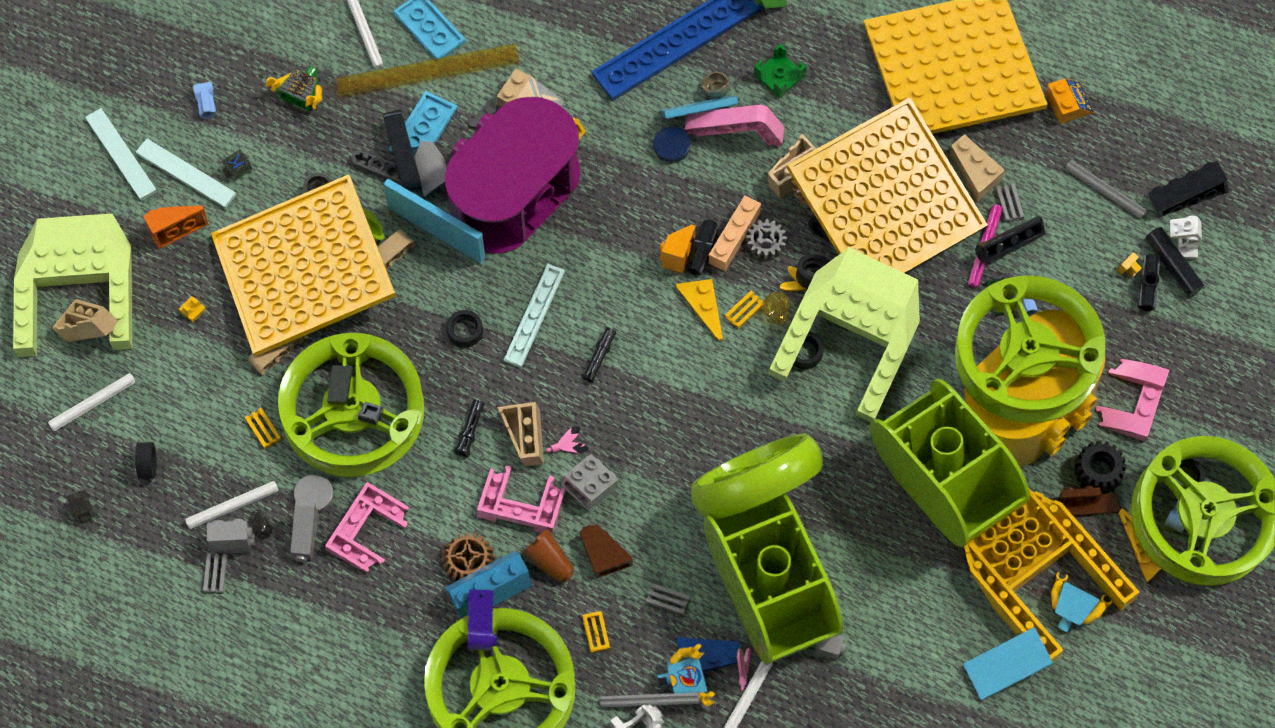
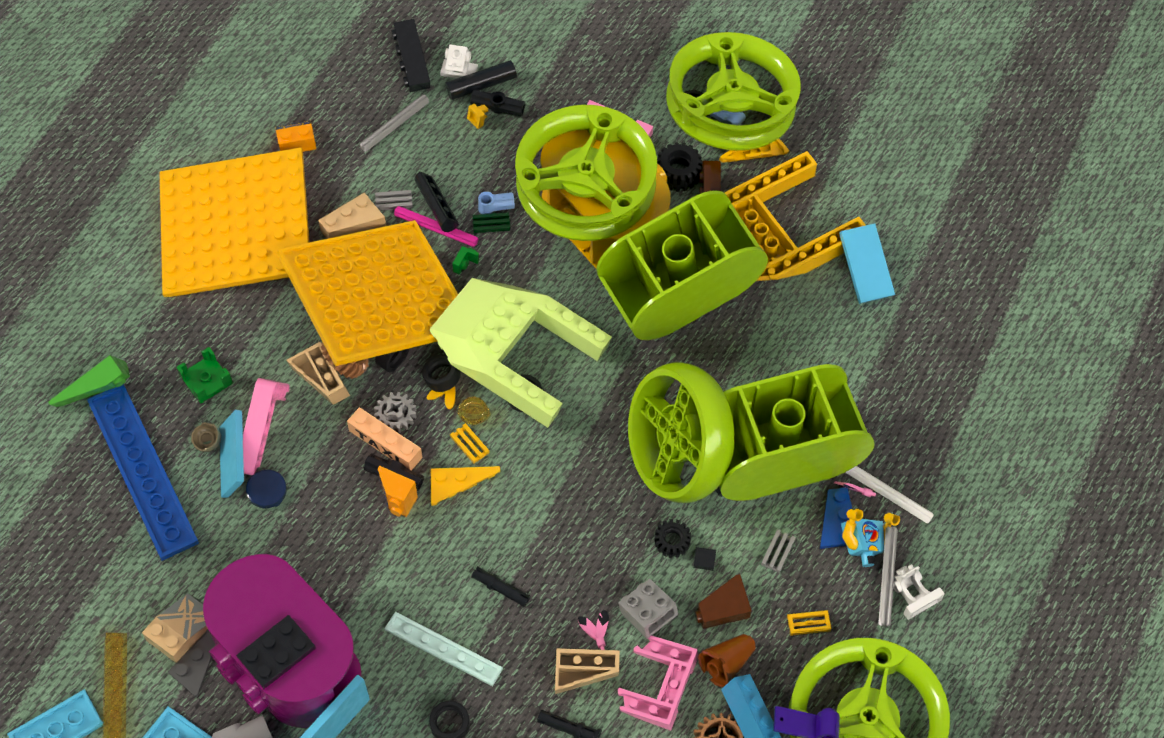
camera: 85 degrees left, 5 degrees down
medium azure torso [1051,572,1113,632] -> none
none -> black plate [236,615,316,689]
none -> green bracket [452,246,479,275]
none -> black tyre [654,519,691,558]
none -> black tile [693,547,716,571]

